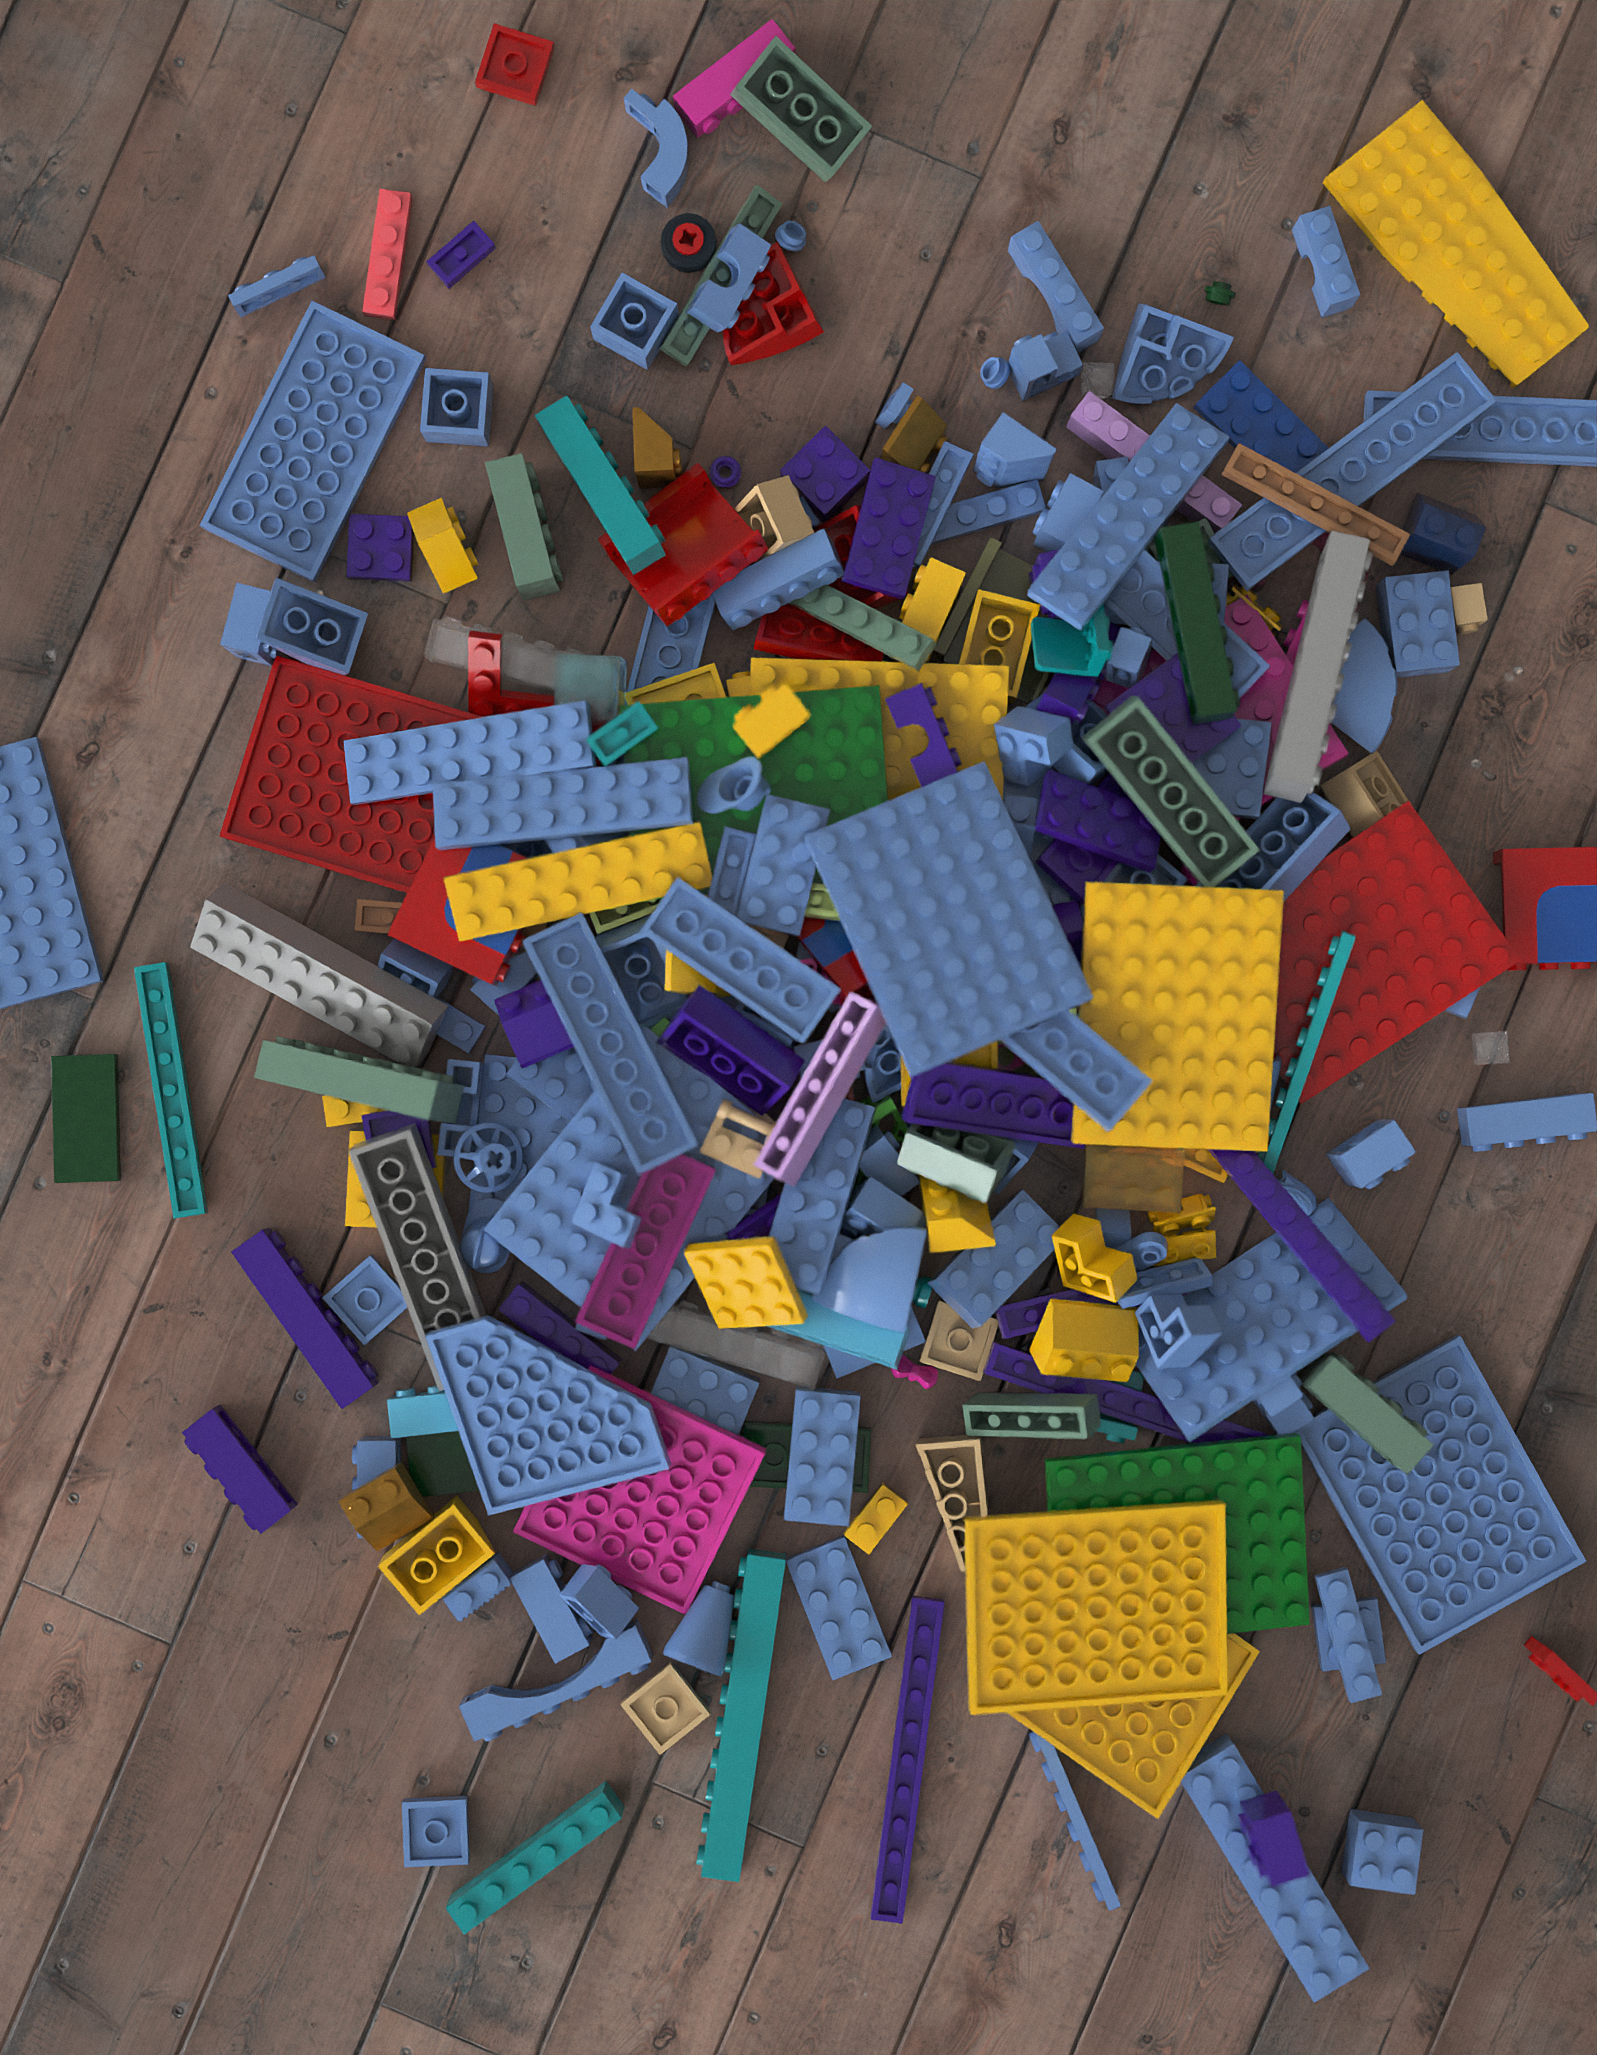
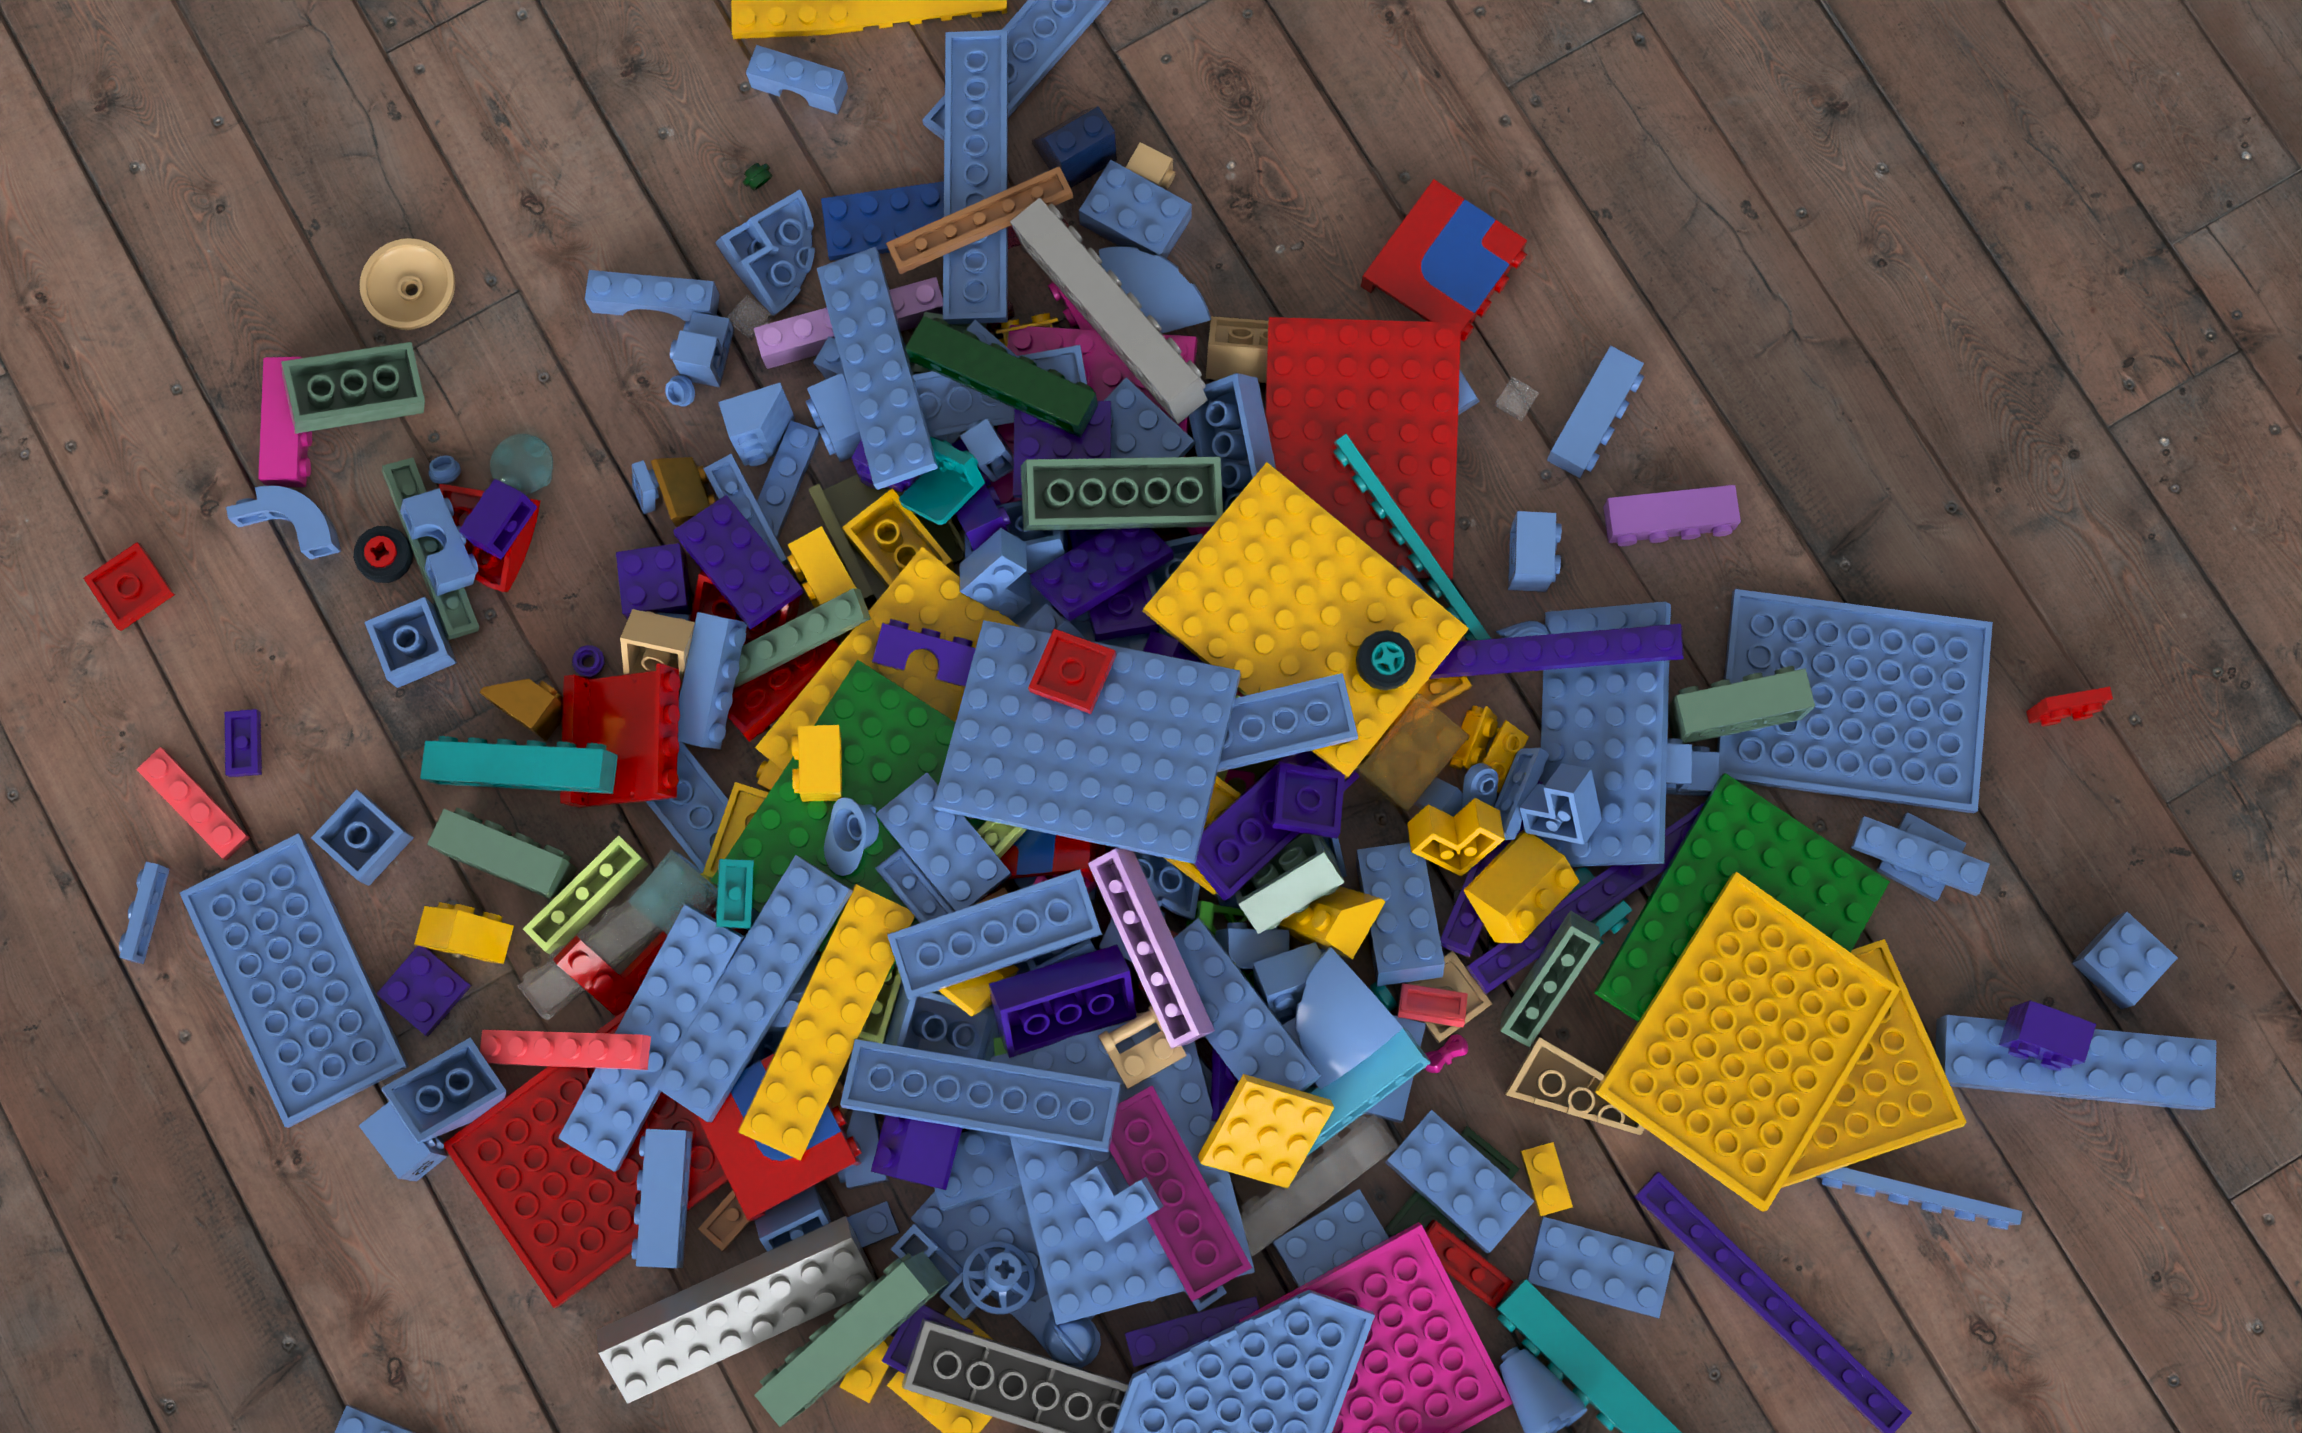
camera: 50 degrees left, 10 degrees down
none -> tan dish [360,238,455,330]
none -> dark purple brick [459,479,537,560]
none -> coral plate [480,1030,651,1070]
none -> clear light blue dish [490,434,553,495]
none -> yellowish green brick [523,835,648,957]
none -> medium blue brick [632,1129,693,1268]
none -> red plate [1028,629,1117,714]
none -> dark purple plate [1272,762,1345,839]
none -> black wheel [1356,630,1416,690]
none -> coral tile [1397,983,1468,1028]
none -> red tile [1425,1219,1514,1309]
none -> medium lavender brick [1603,485,1741,546]

